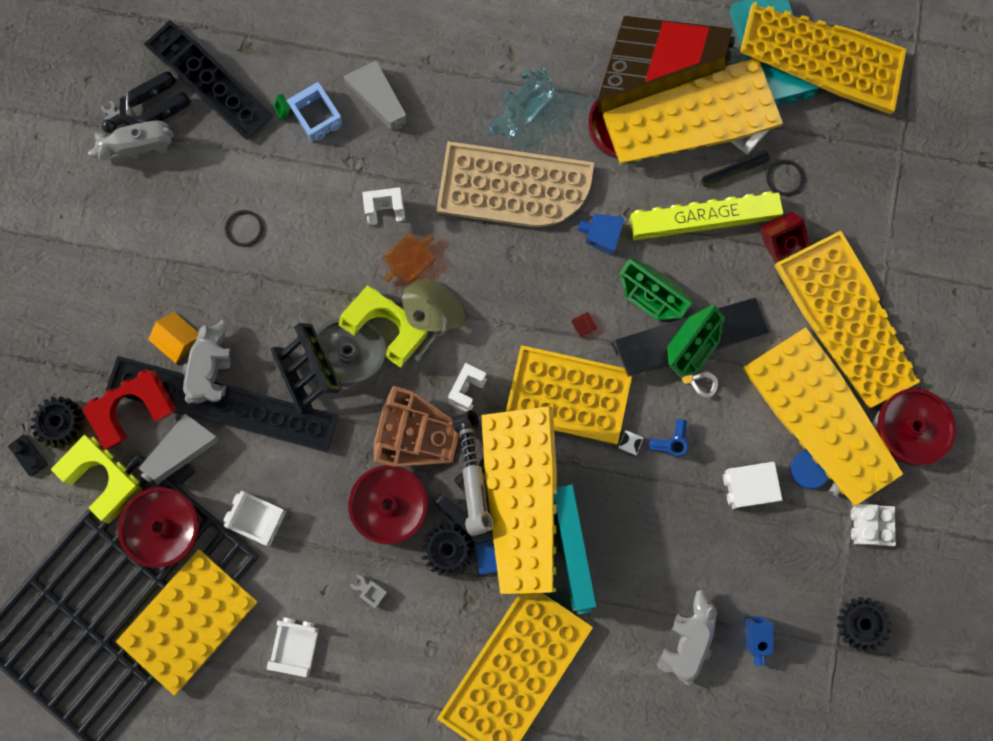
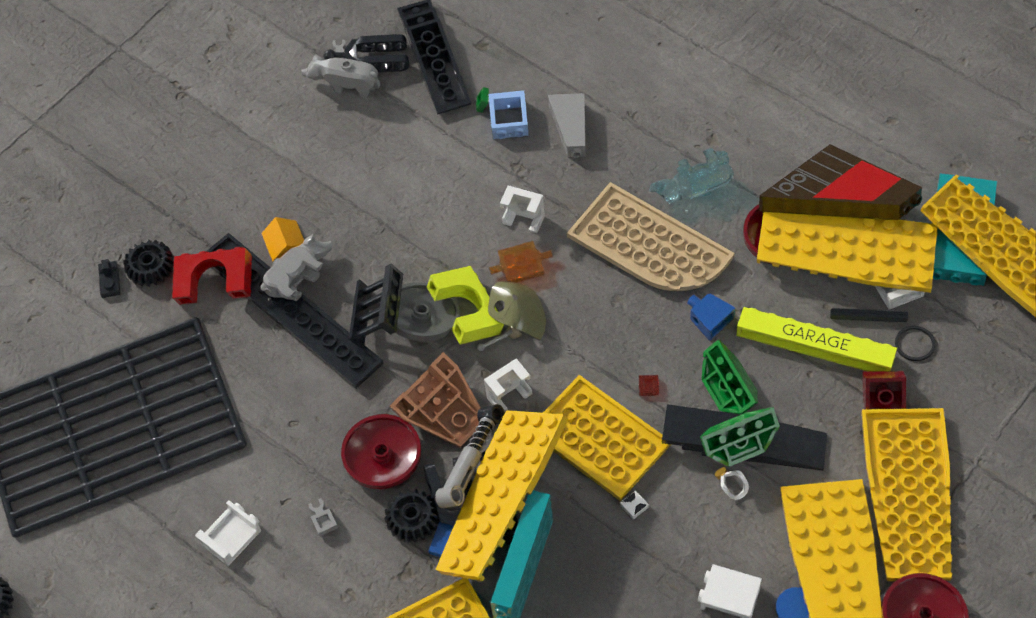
camera: 35 degrees right, 20 degrees down
neon yellow arch [51,435,143,524] -> none
yellow plate [116,549,258,696] -> none
dark red dish [118,487,200,568] -> none
light grey slope [139,414,218,484] -> none
black tile [172,463,196,485] -> none
white panel [224,490,287,547] -> none
black piece [225,210,263,247] -> none
blue axle [649,419,688,457] -> none

